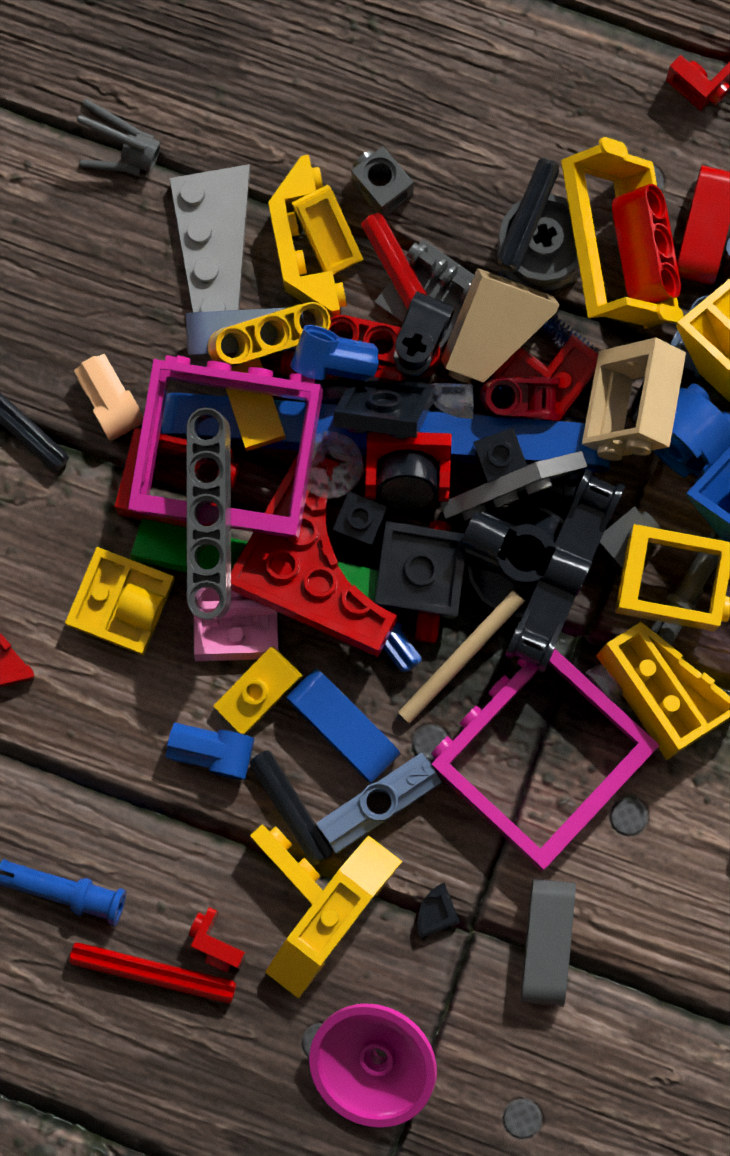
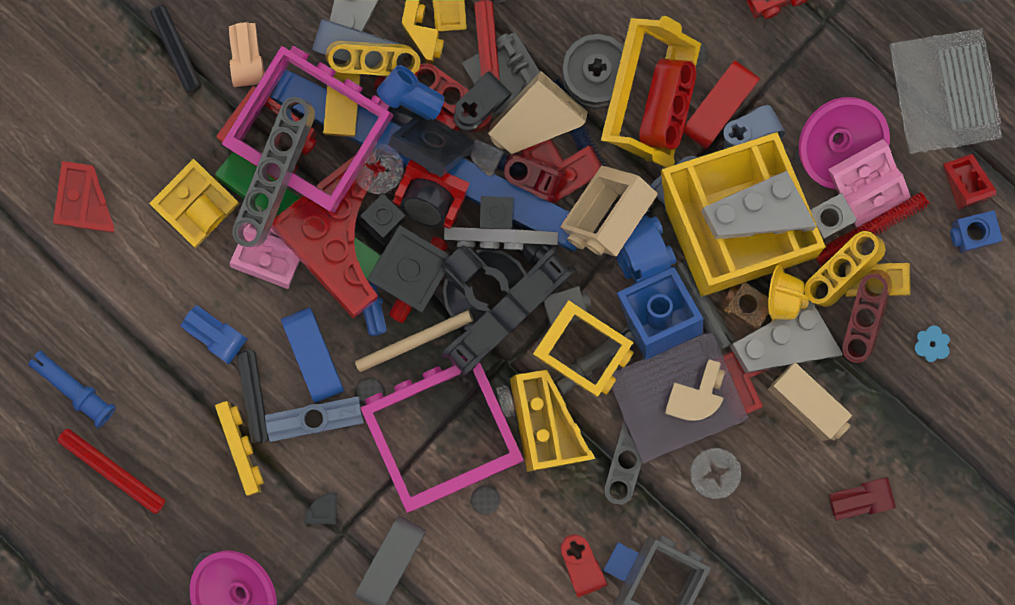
camera: 20 degrees right, 5 degrees up
red bracket [188,907,247,973] -> none
yellow plate [213,646,303,735] -> none
yellow slope [265,835,403,999] -> none
black axle [498,158,559,273] -> none

